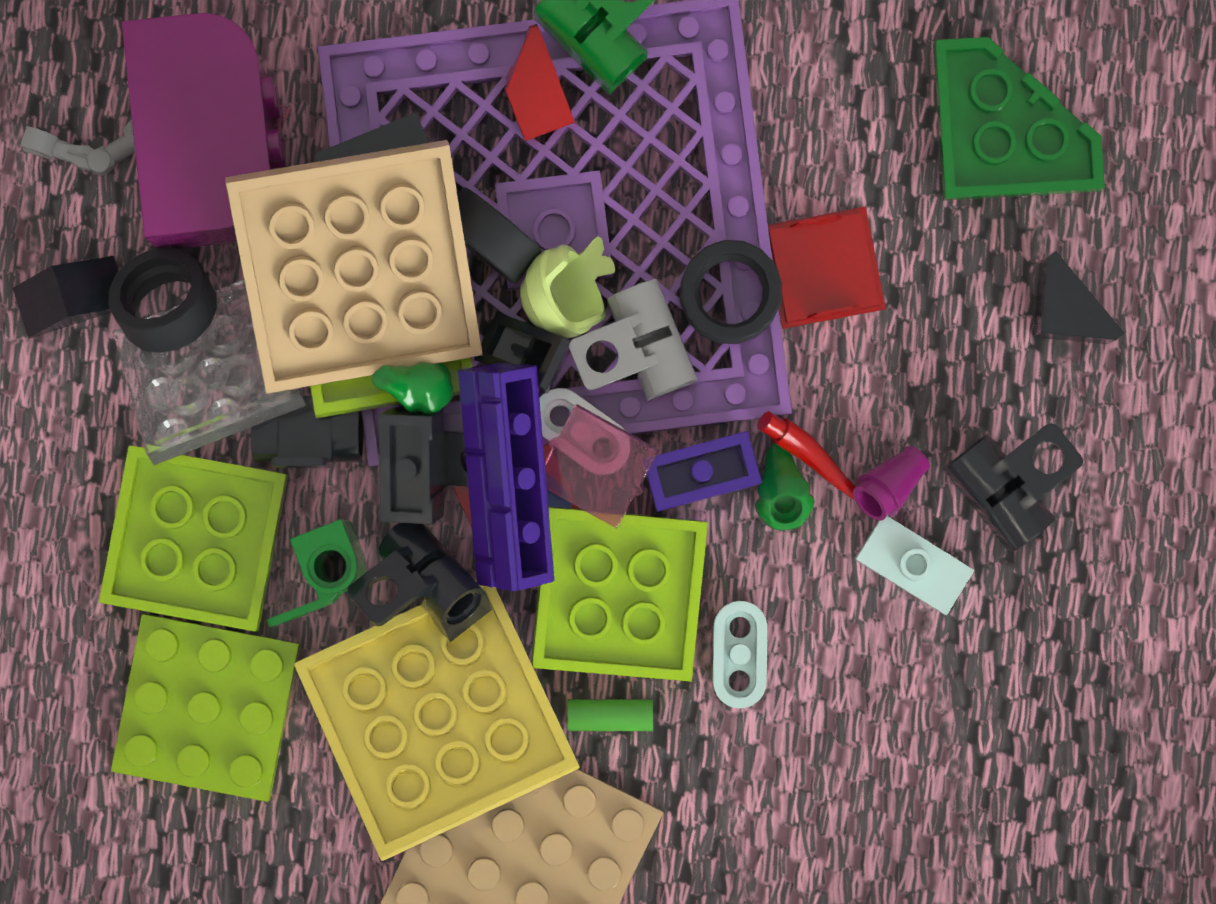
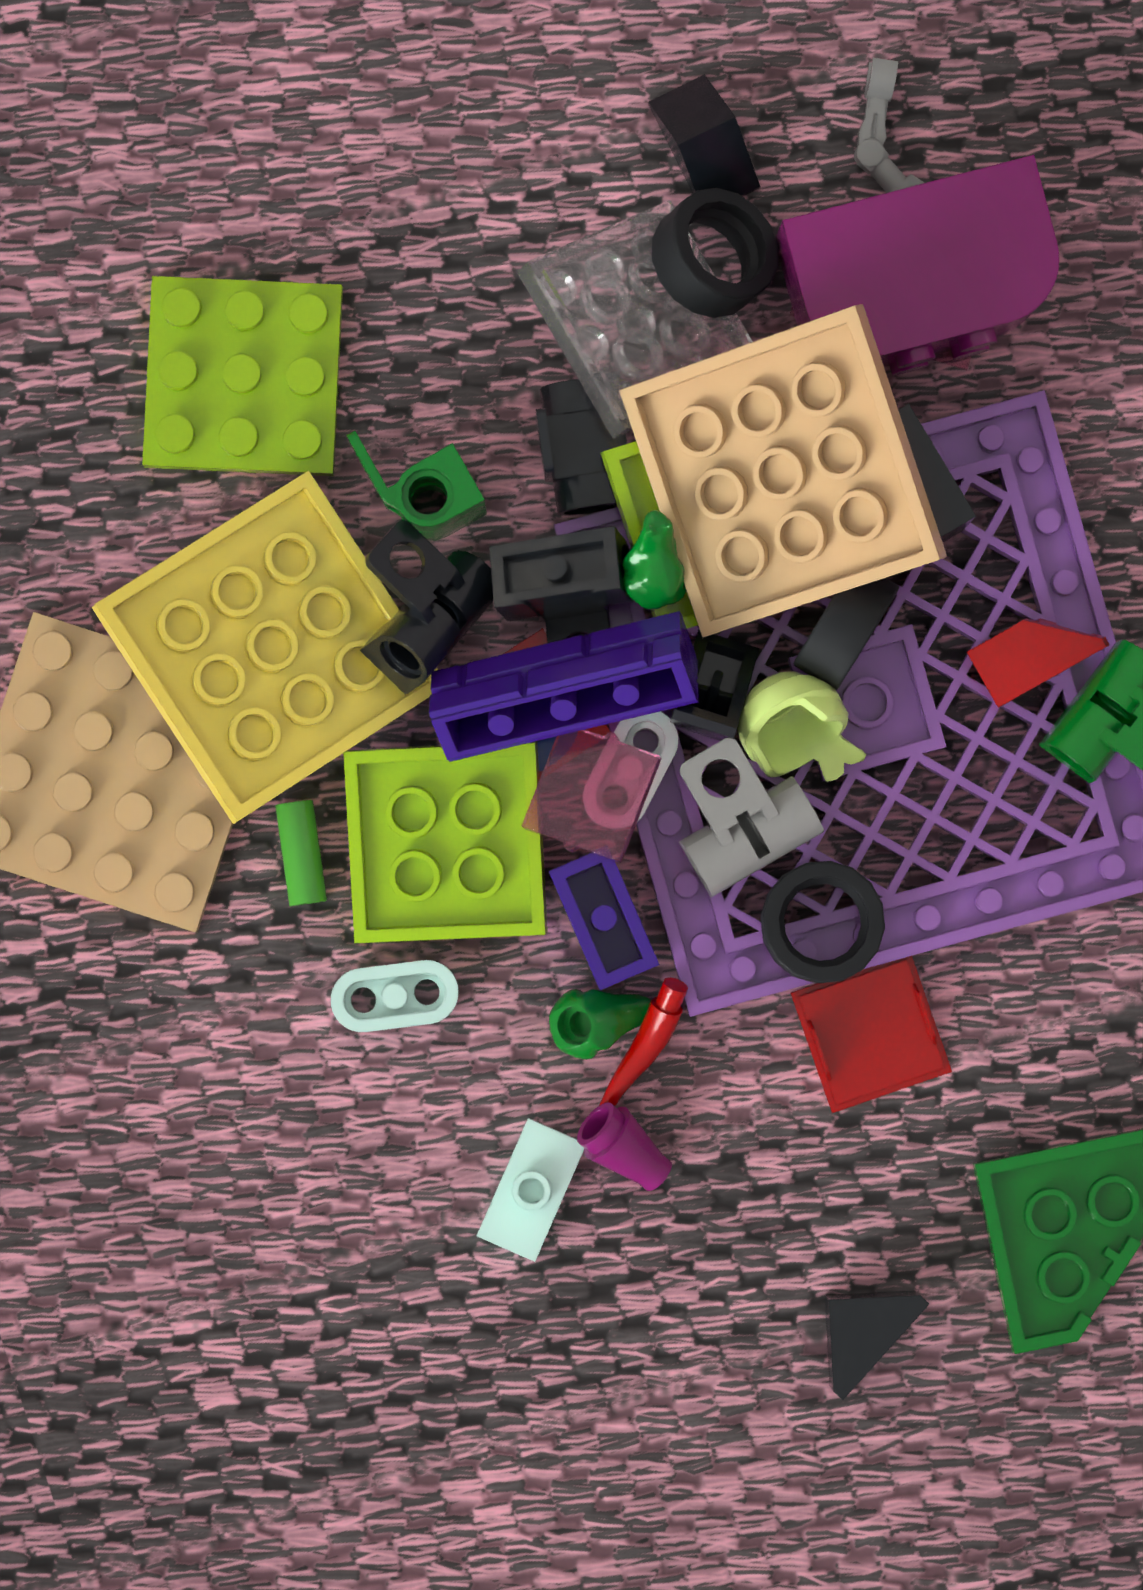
camera: 75 degrees right, 0 degrees up
lime plate [99,445,289,632] -> none
black piece [942,423,1083,551] -> none

